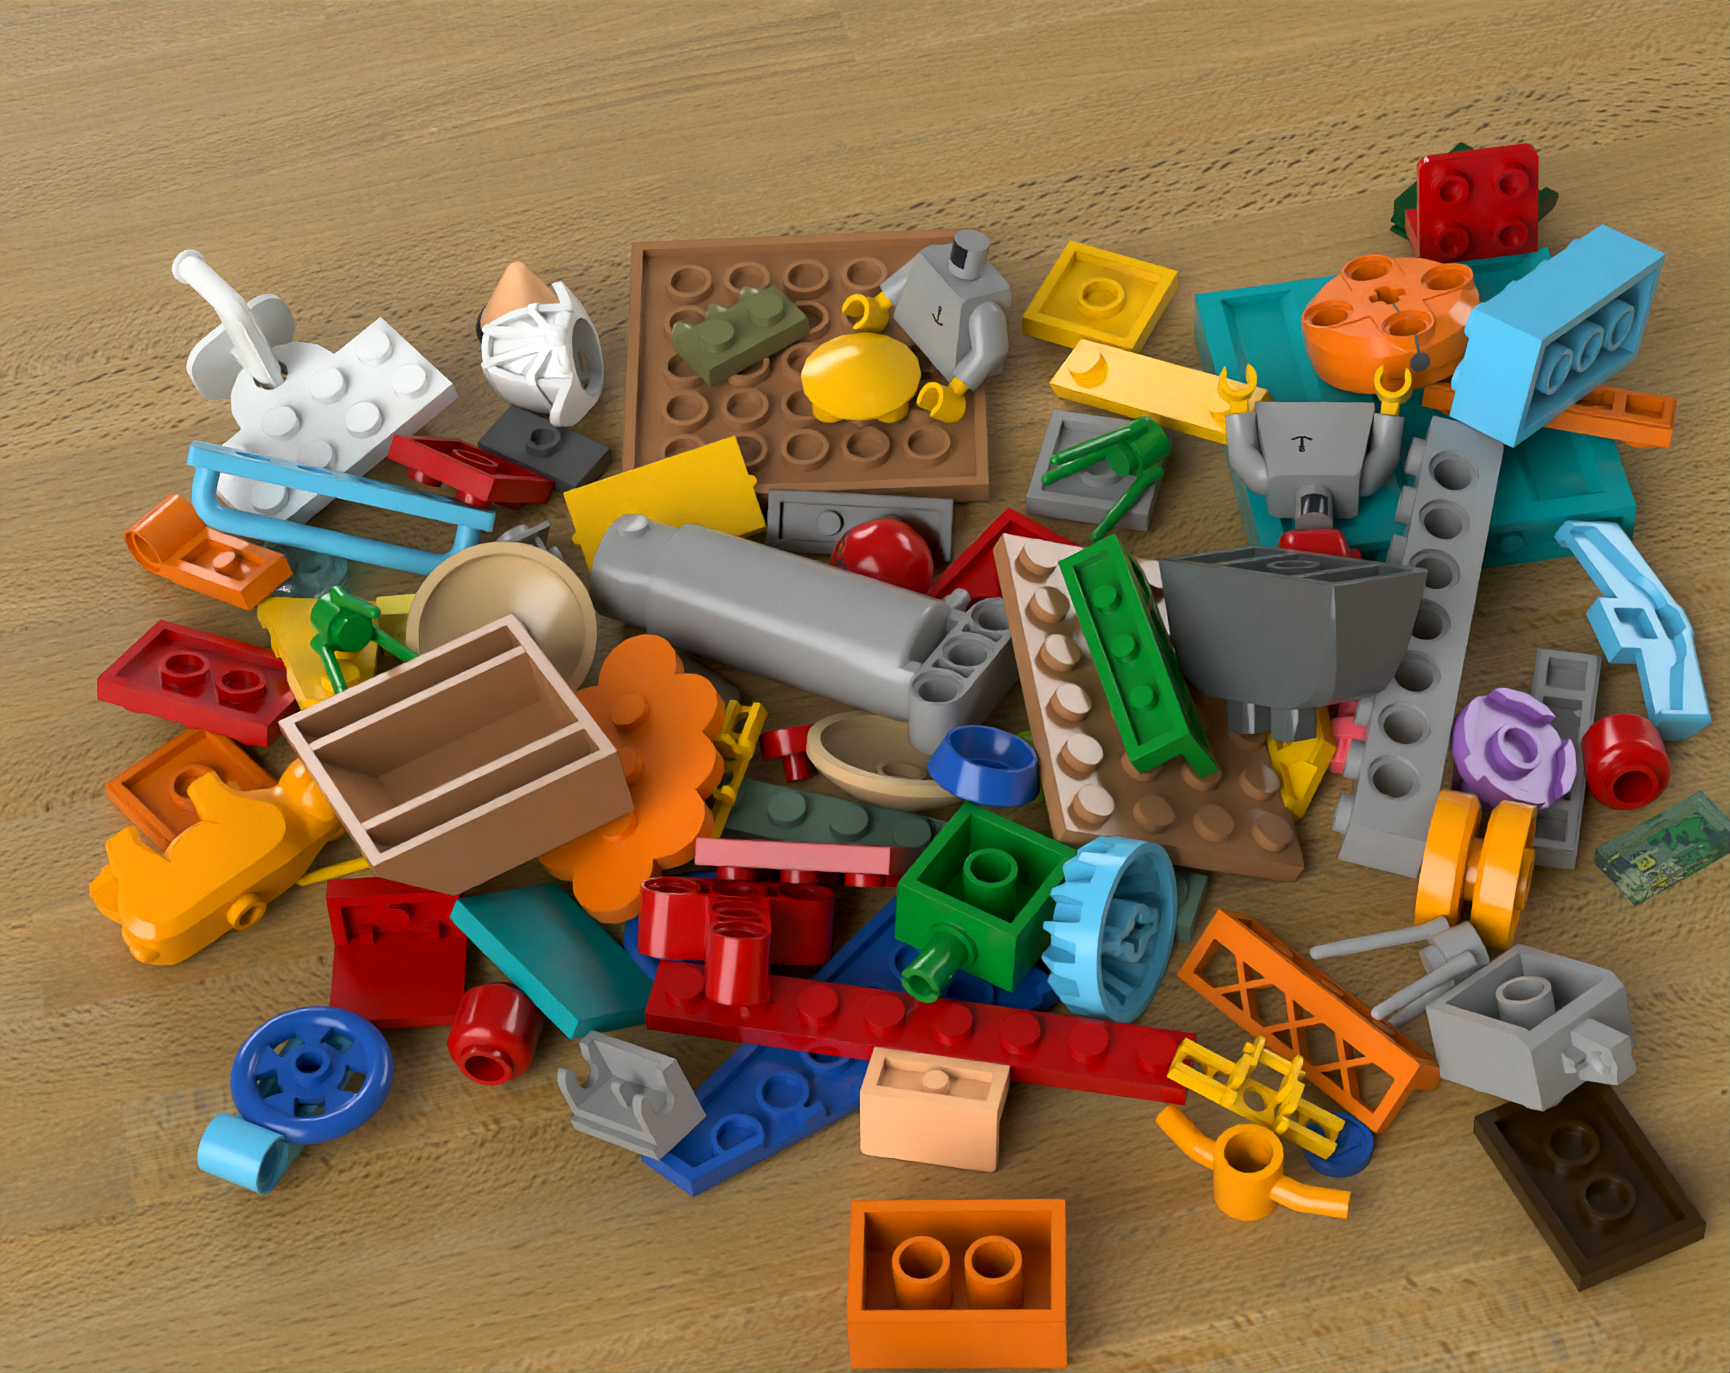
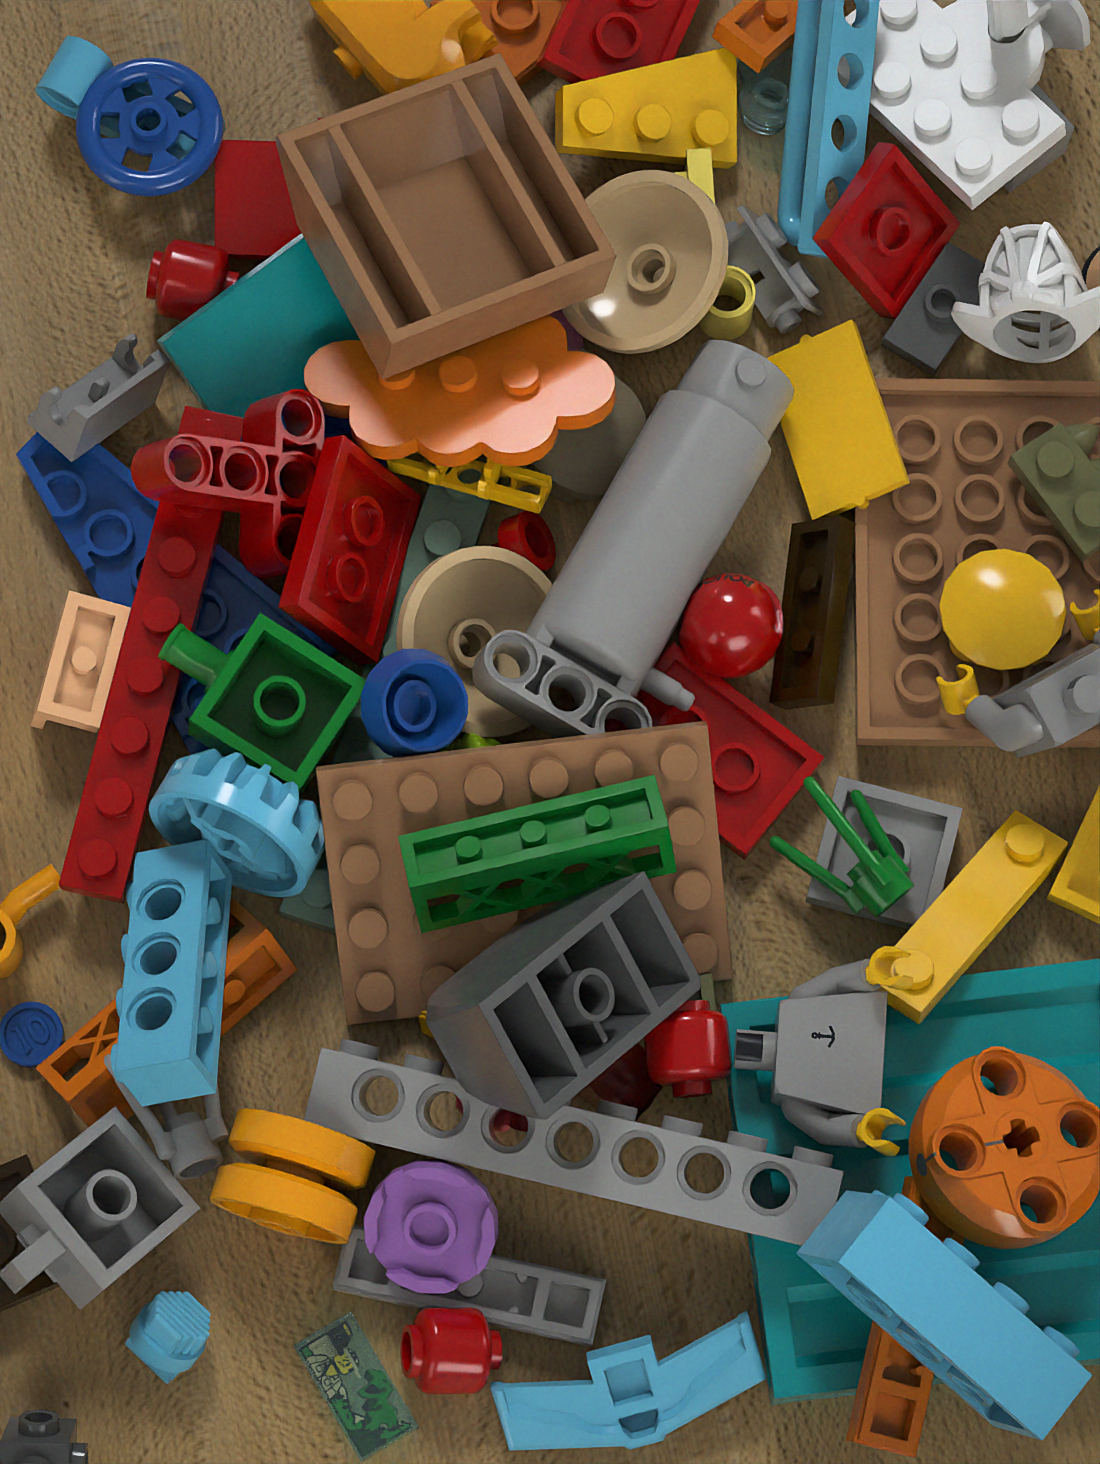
camera: 85 degrees right, 25 degrees up
green plant [310,585,419,695] -> none
yellow piece [1166,1035,1345,1160] -> none
none -> medium azure brick [111,839,232,1106]
none -> medium azure piece [125,1291,211,1384]

